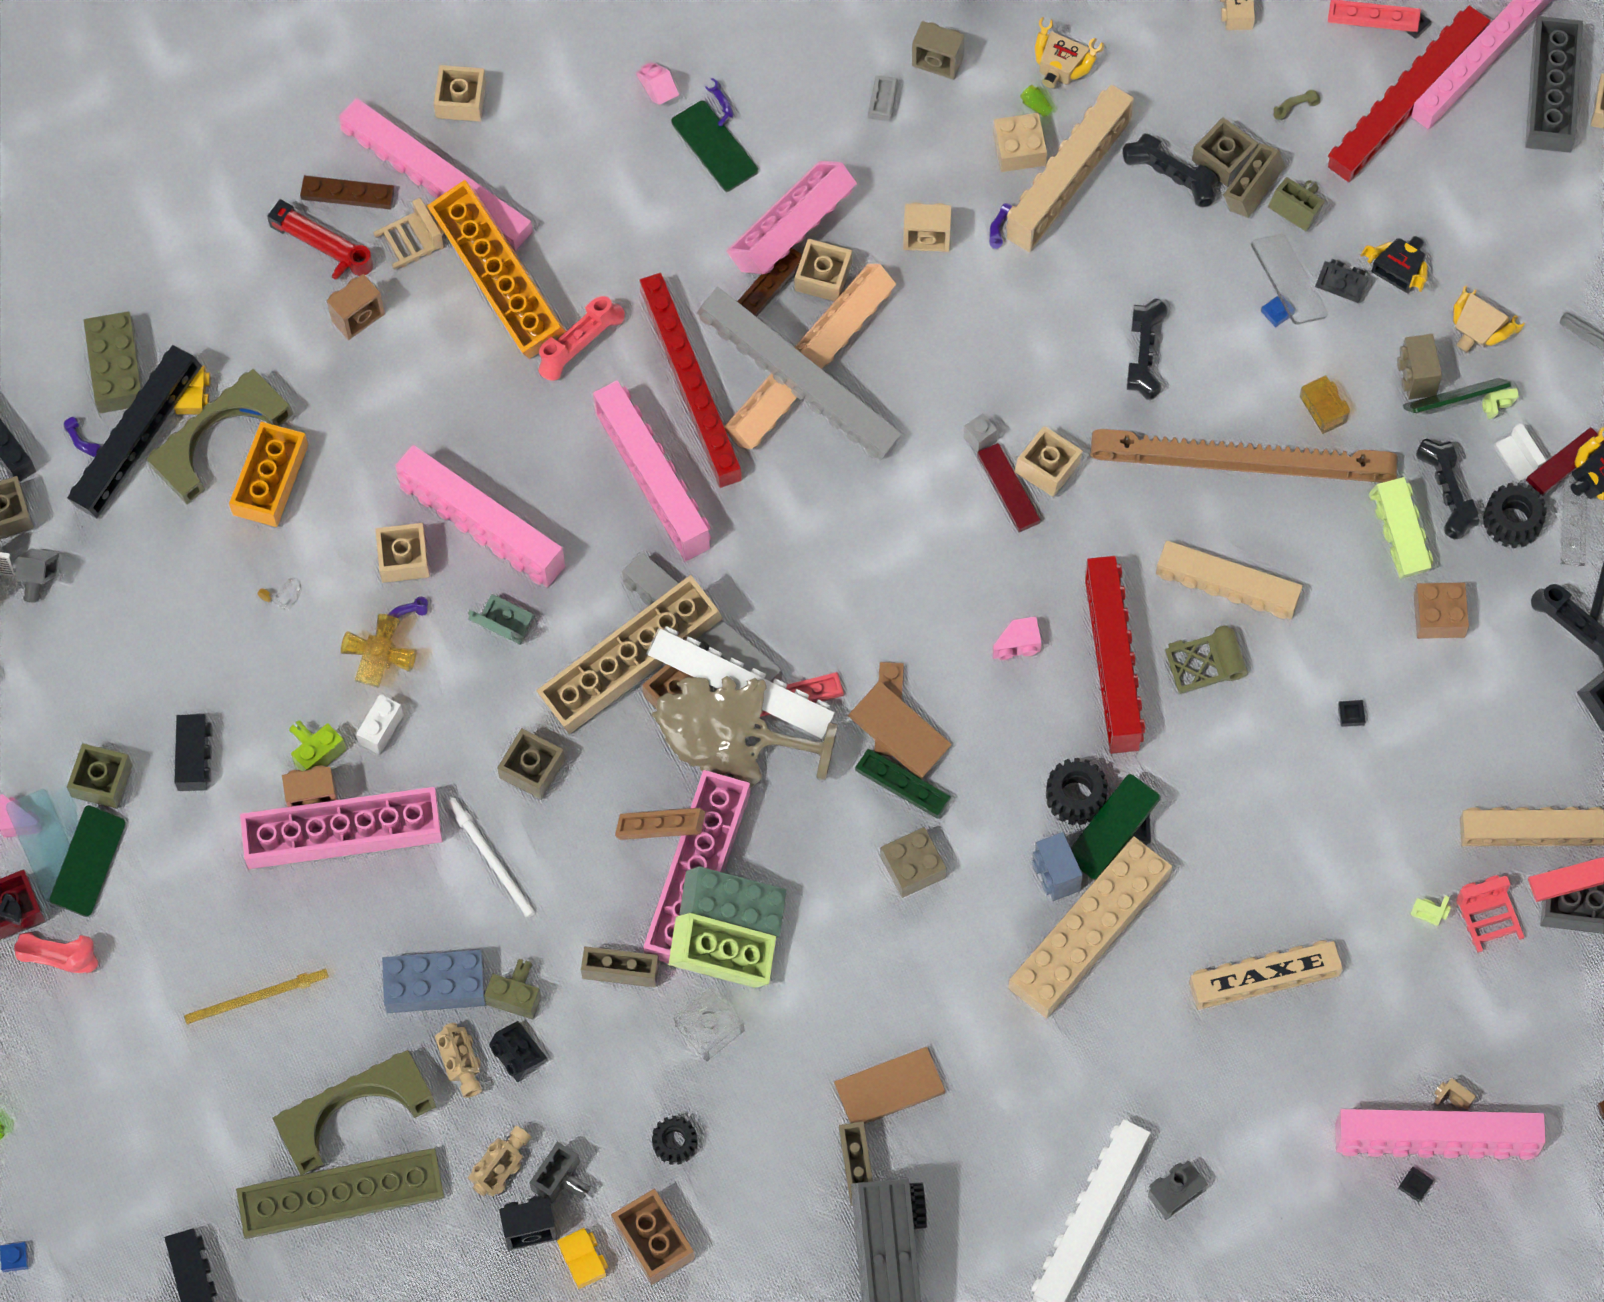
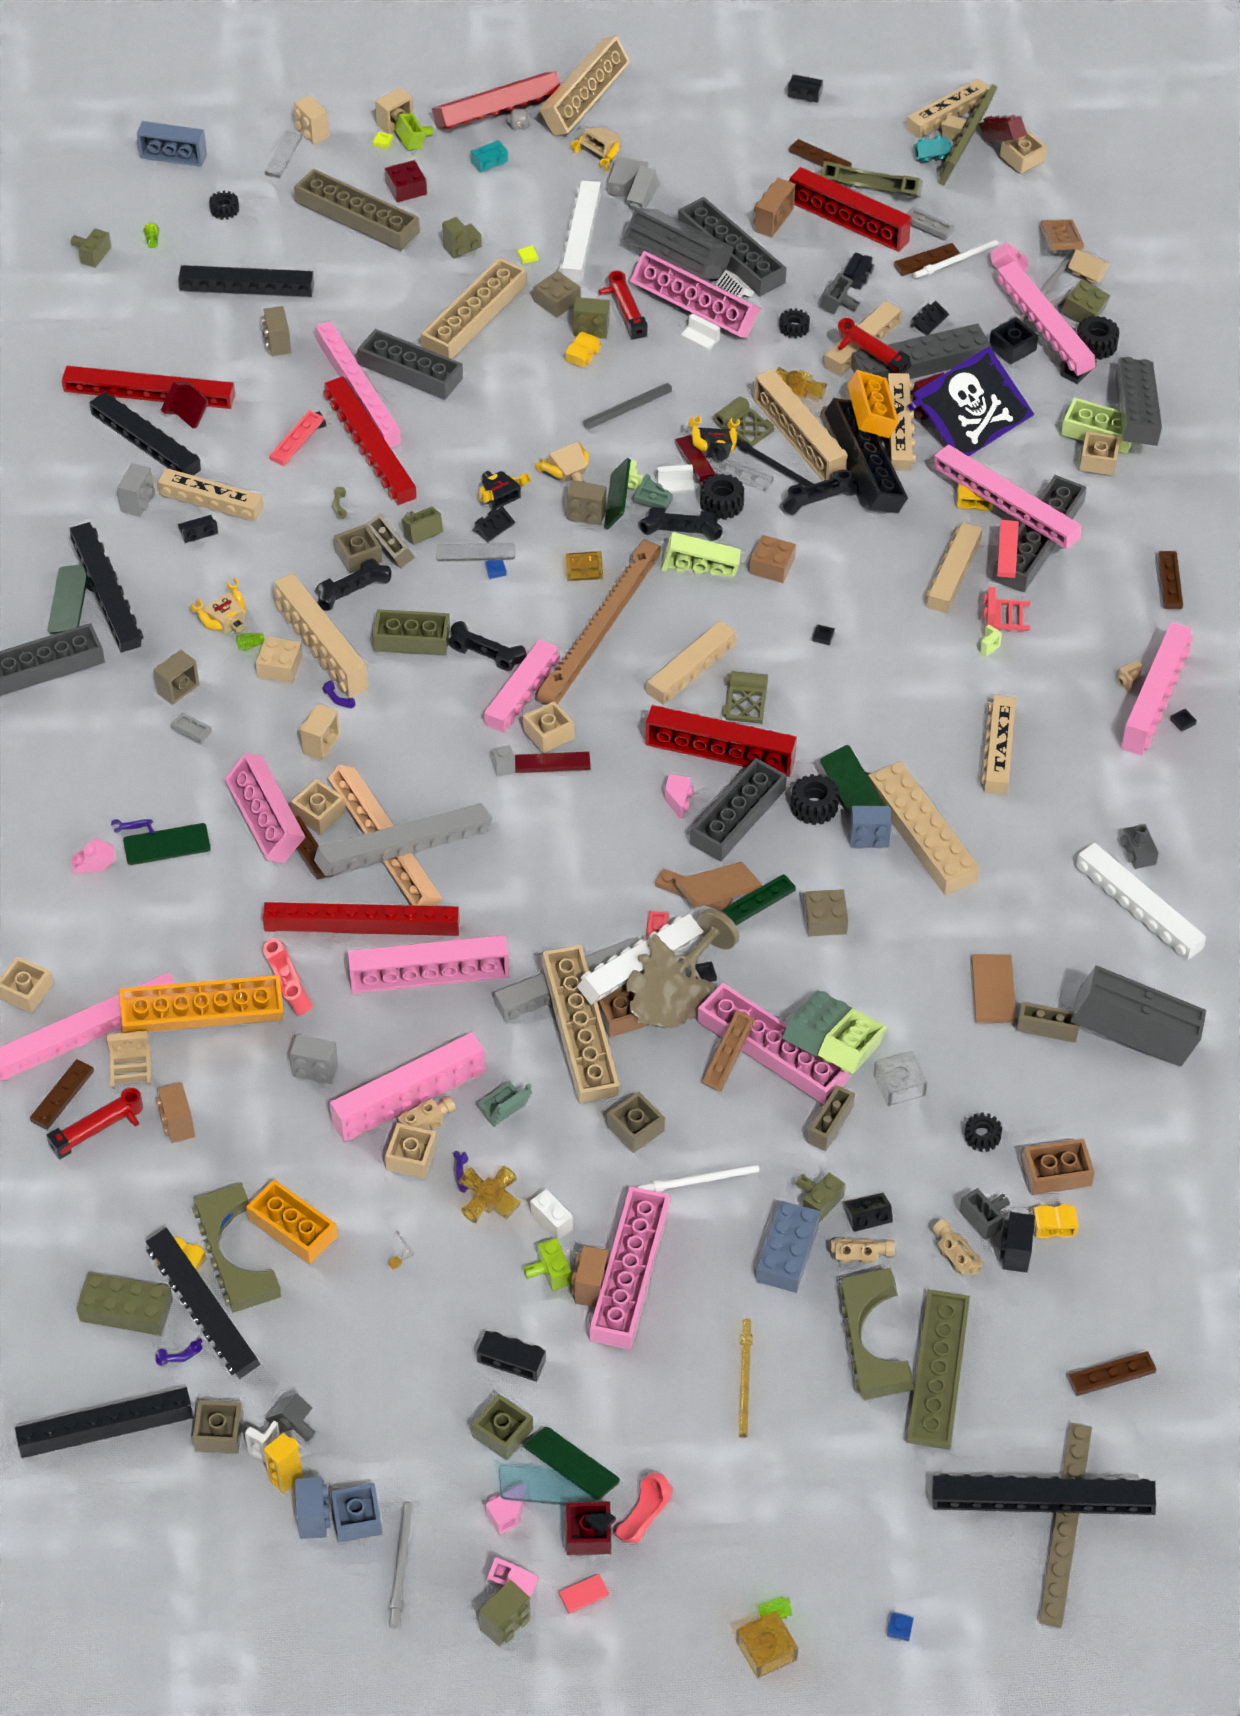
camera: 70 degrees left, 15 degrees down
none -> light grey brick [290,1034,338,1084]
none -> olive brick [373,609,450,655]
none -> tan brick [397,1096,456,1130]
none -> bright pink brick [484,639,560,733]
none -> sand green wing [634,474,673,511]
none -> dark grey brick [690,758,787,861]
none -> black tile [695,961,717,982]

